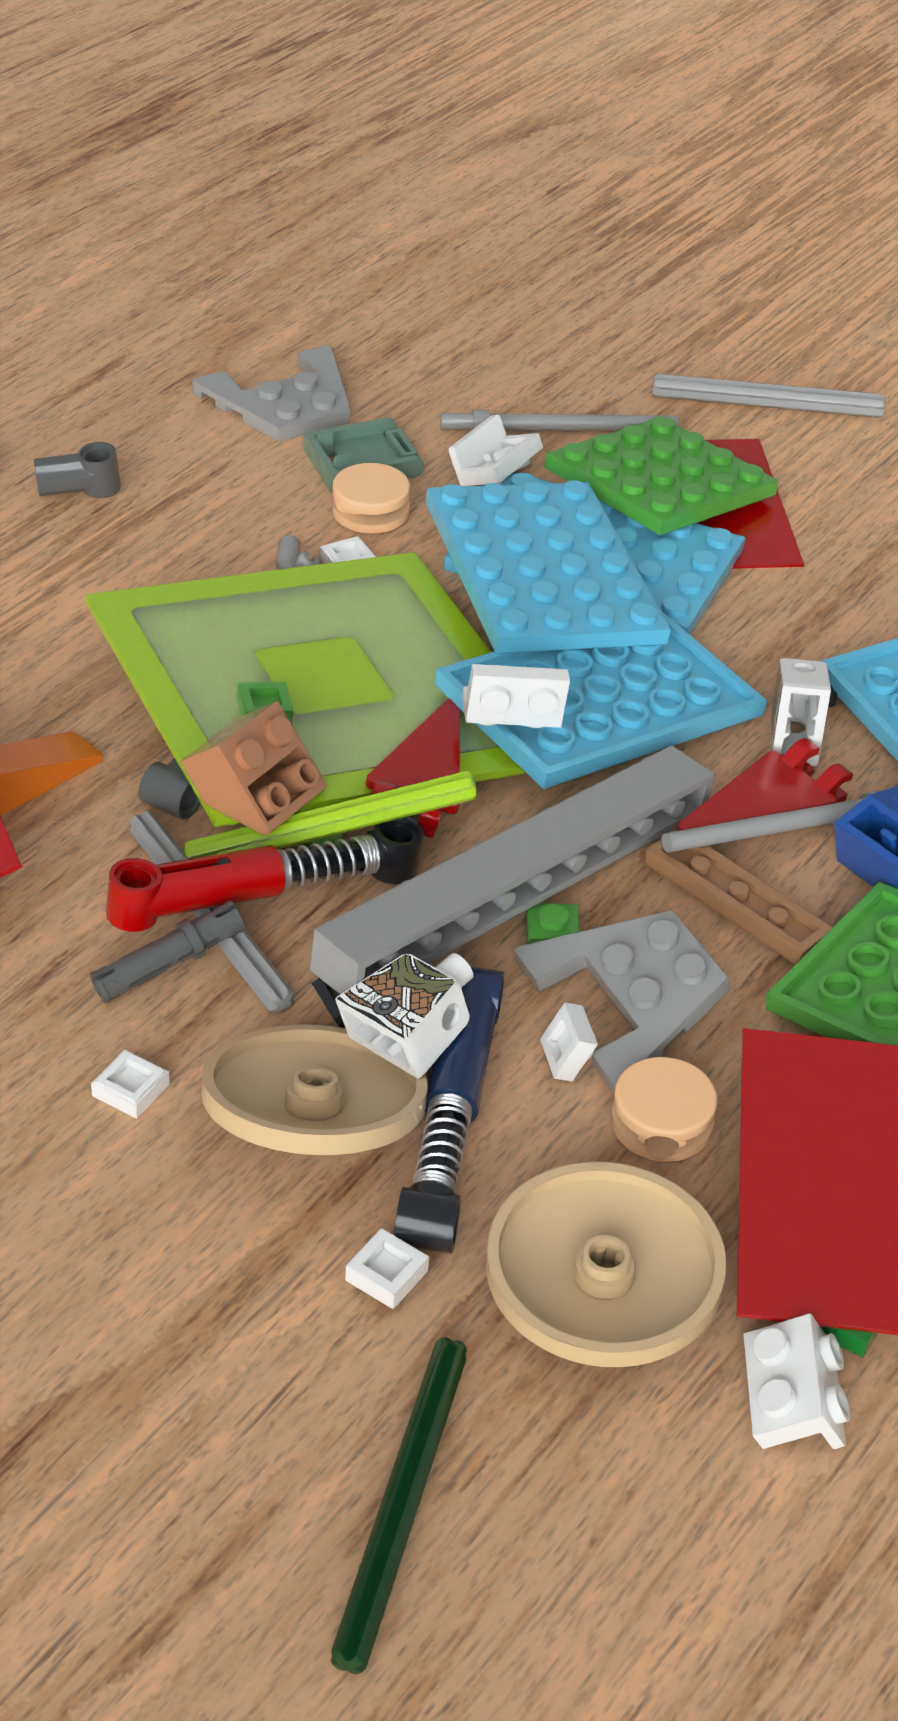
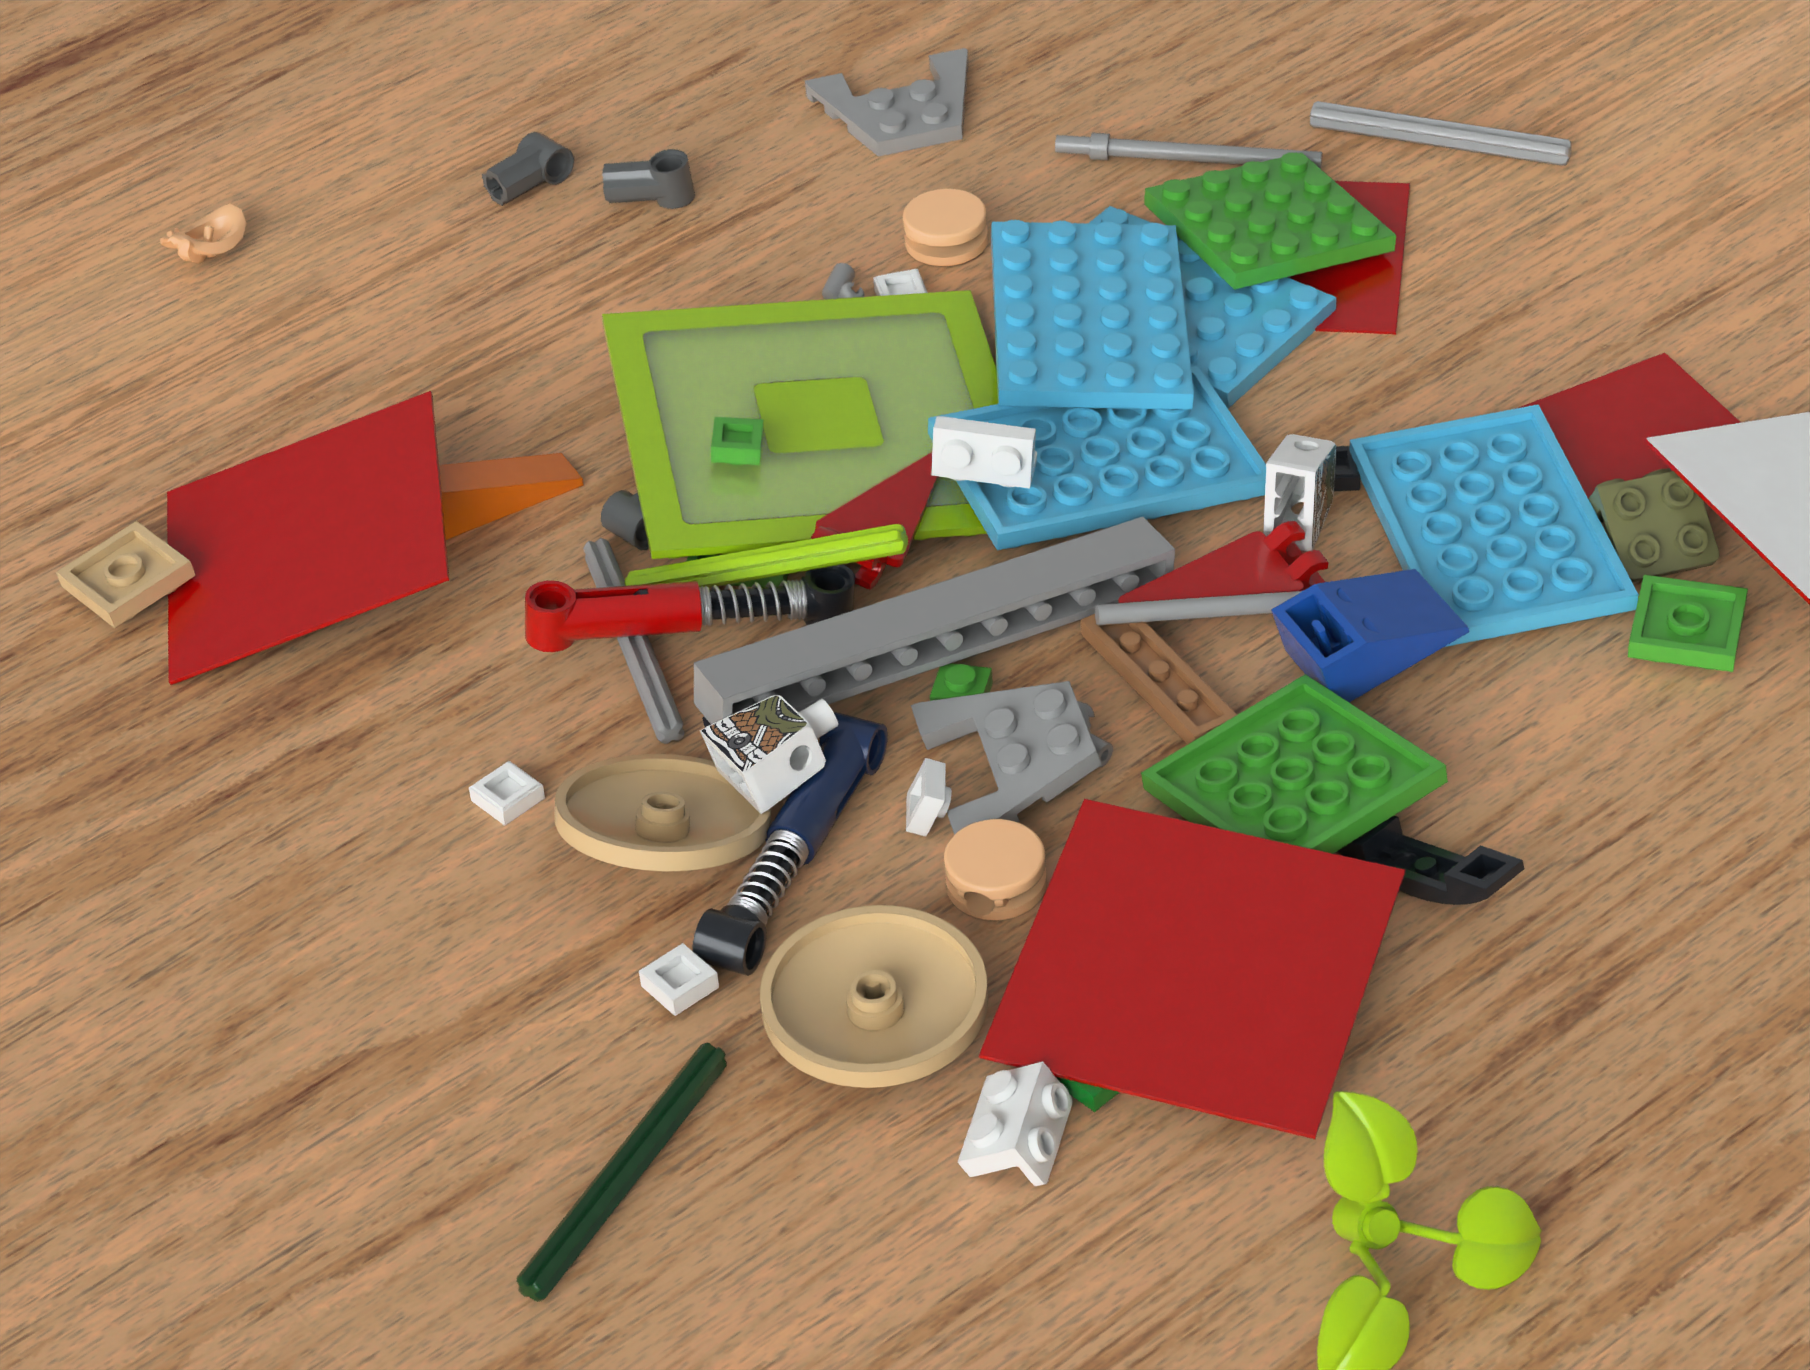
camera: 20 degrees right, 0 degrees up
dark grey pin [89,900,246,1004] -> none
nougat slope [180,700,327,835] -> none
sand green container [304,417,424,493] -> none
white bracket [449,415,543,486] -> none

